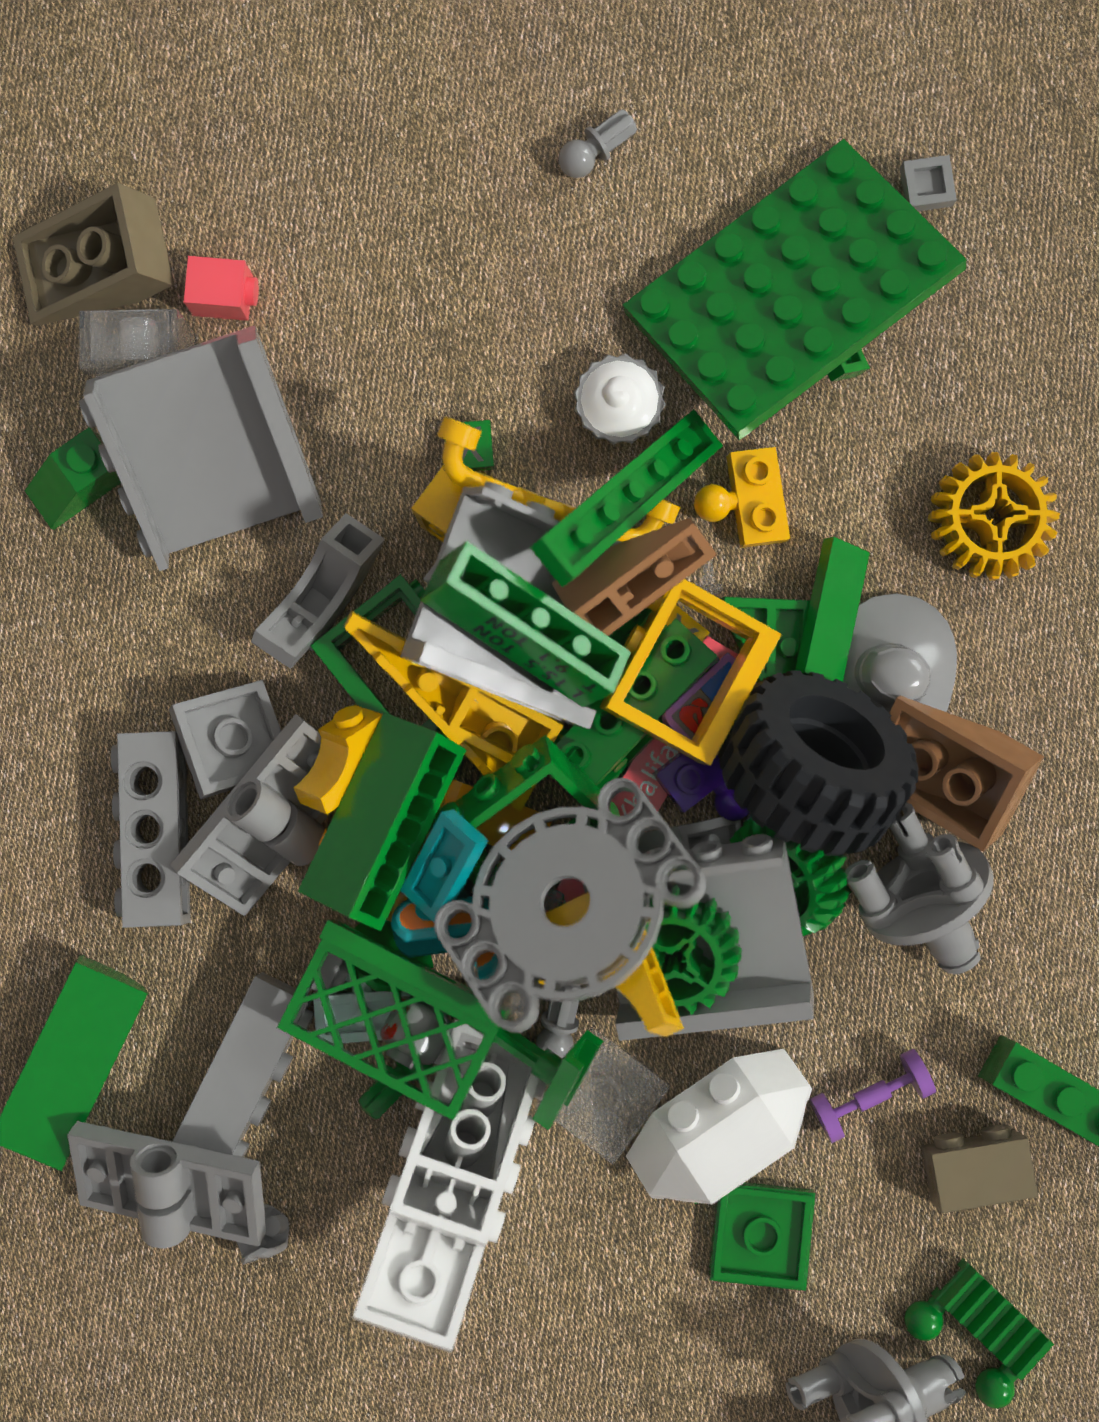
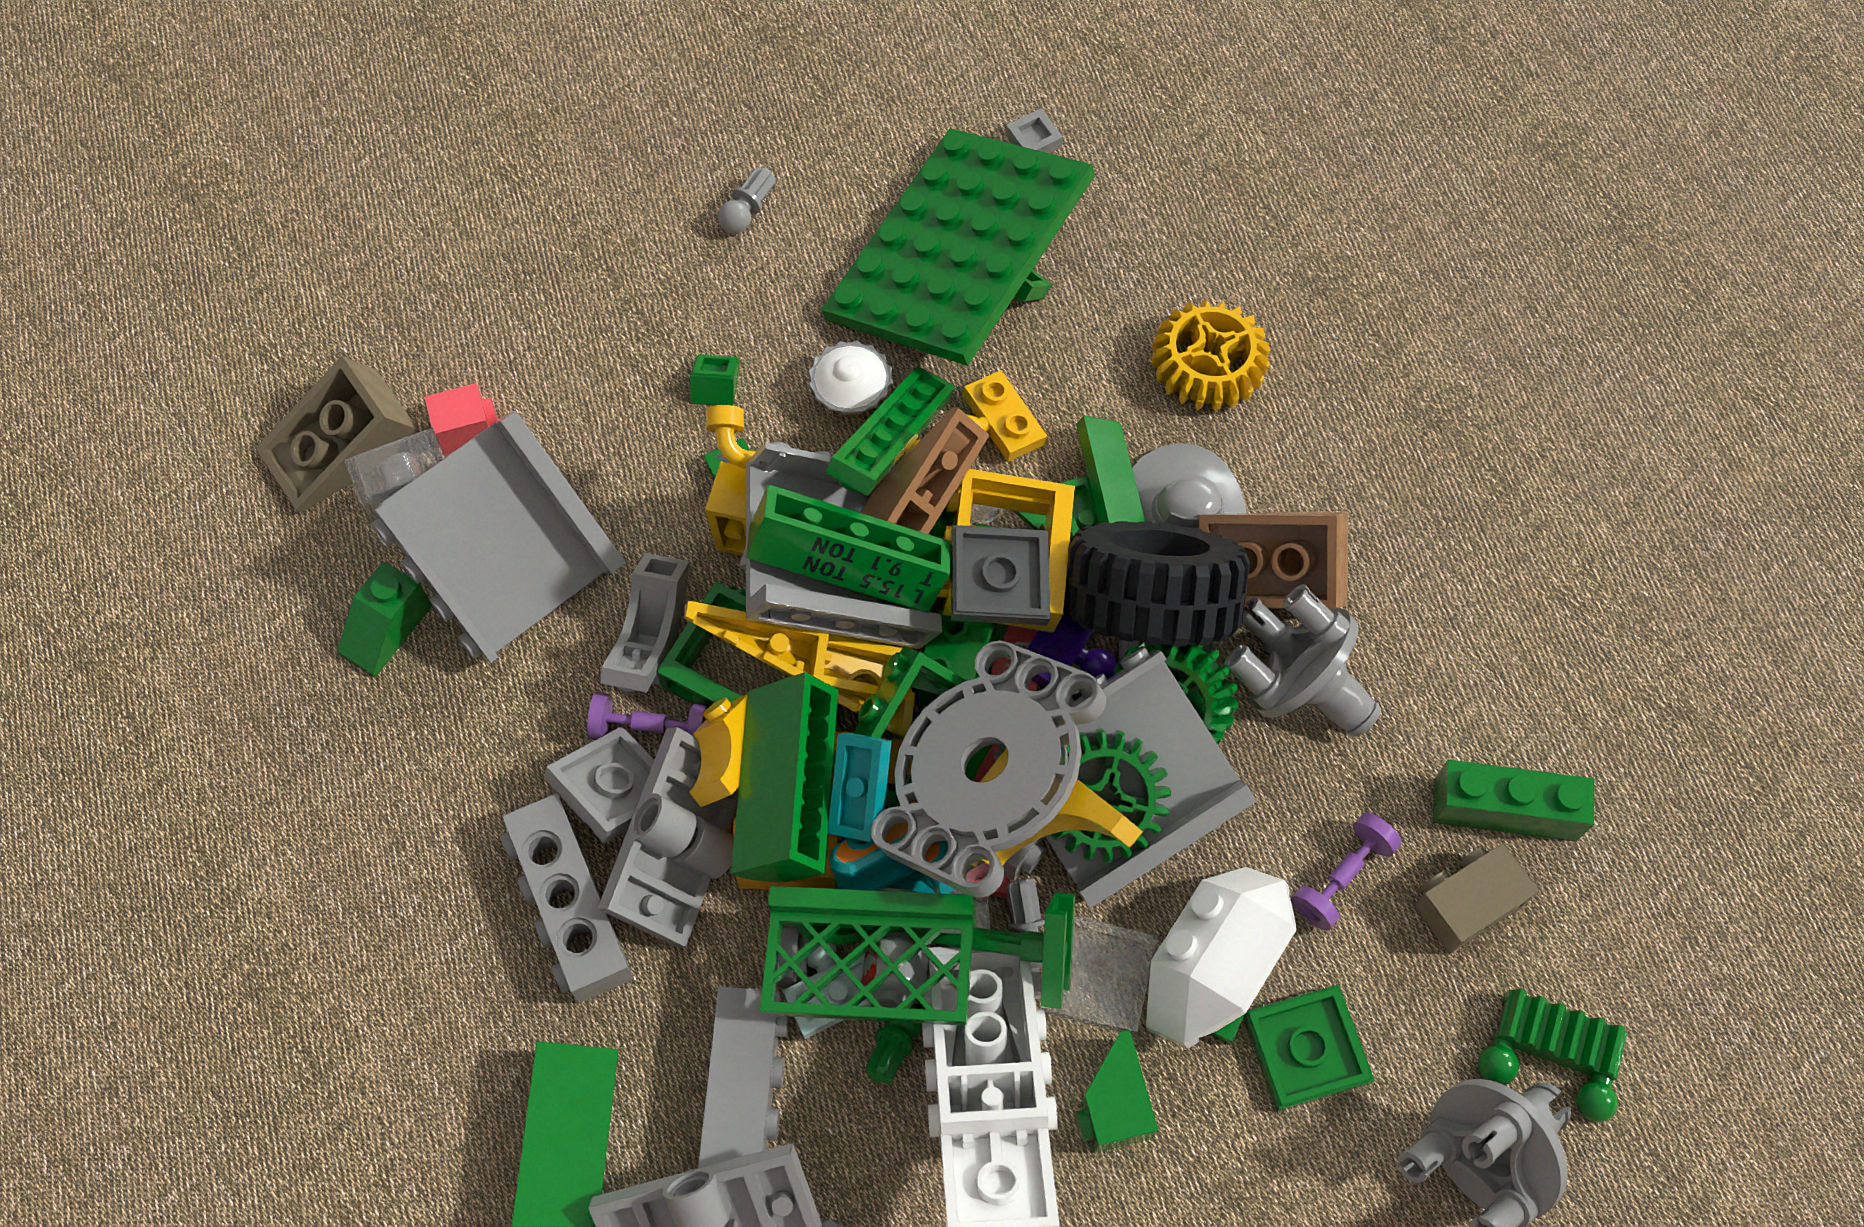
camera: 20 degrees left, 20 degrees down
none -> medium lavender wheel [587,692,709,740]
none -> green slope [690,354,740,406]
none -> dark grey tile [951,525,1050,626]
none -> green slope [1075,1030,1159,1153]

